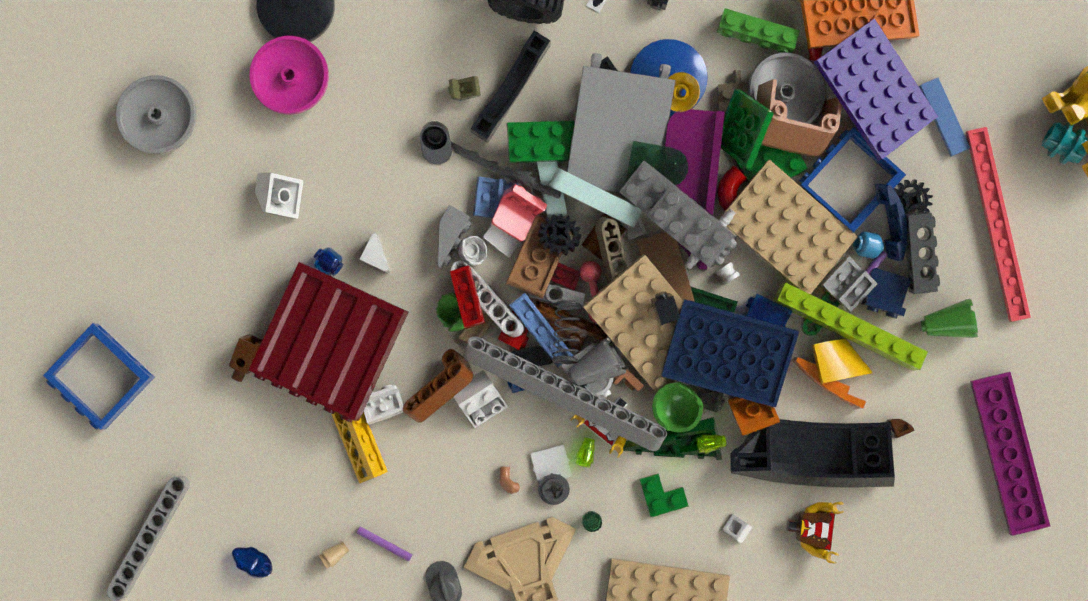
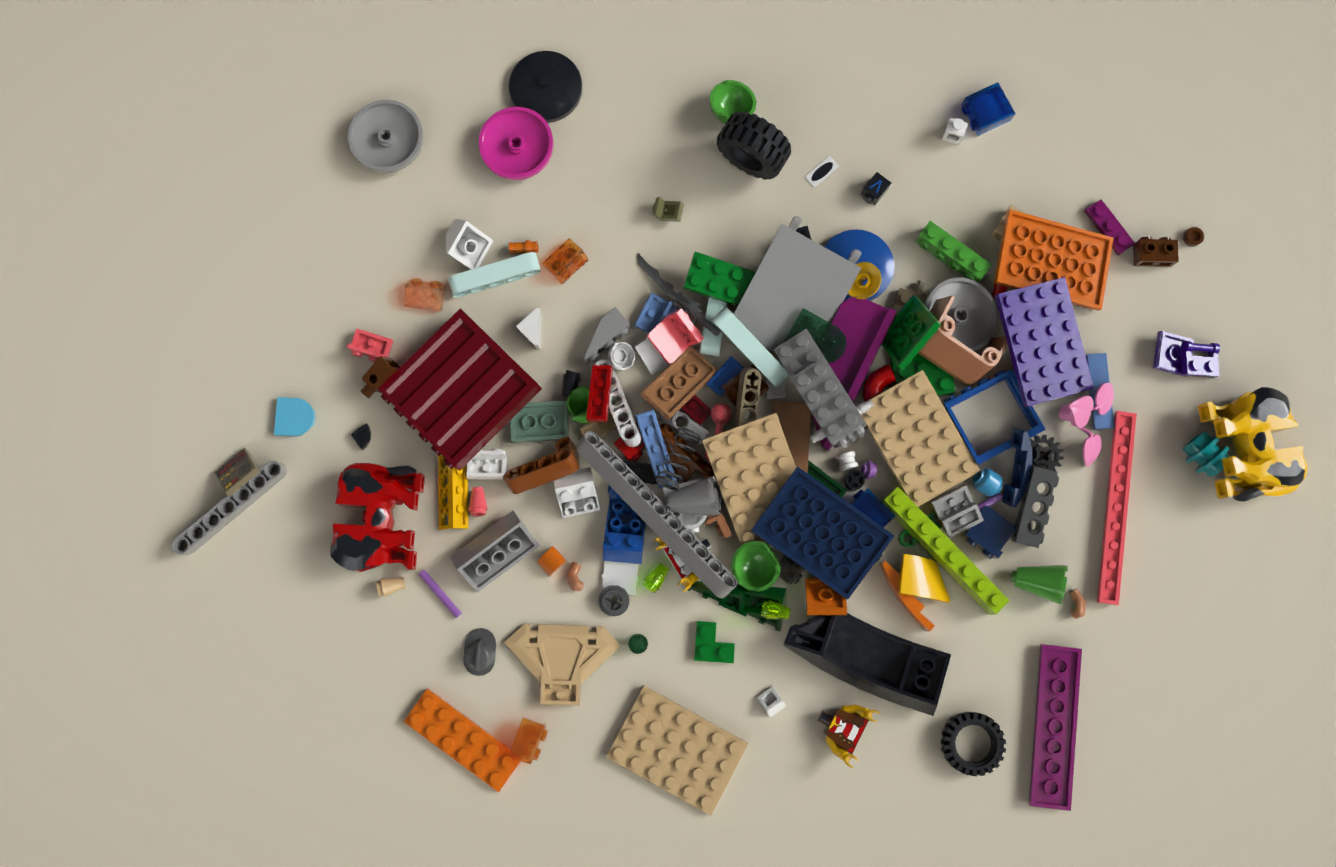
camera: 25 degrees right, 5 degrees down
blue window [43,323,155,430] -> none
clear blue arm [232,547,273,578] -> none
clear blue head [314,247,344,276] -> none
black cap [420,121,452,164] -> none
black arch [471,30,551,143] -> none
black gear [538,214,582,257] -> none
black brick [651,291,680,325] -> none
reddish brown tile [887,419,915,438] -> none
none -> tile [214,448,260,497]
none -> medium azure tile [274,397,315,436]
none -> red animal [330,463,425,572]
none -> coral bracket [347,329,394,362]
none -> black tile [351,423,371,450]
none -> clear orange bracket [404,278,446,311]
none -> light aqua beam [448,252,541,298]
none -> light grey slope [450,510,540,592]
none -> coral cone [468,487,488,516]
none -> orange pin [509,240,539,254]
none -> sand green plate [510,401,569,443]
none -> orange brick [537,546,567,577]
none -> clear orange bracket [542,238,588,284]
none -> black cone [561,370,581,398]
none -> blue slope [603,499,646,564]
none -> blue plate [706,356,745,397]
none -> black wheel [844,470,865,491]
none -> medium lavender plate [861,460,877,479]
none -> black tyre [940,712,1006,777]
none -> bright pink plant [1059,382,1114,467]
none -> nougat arm [1069,588,1086,619]
none -> plate [1153,331,1194,377]
none -> plate [1181,341,1220,378]

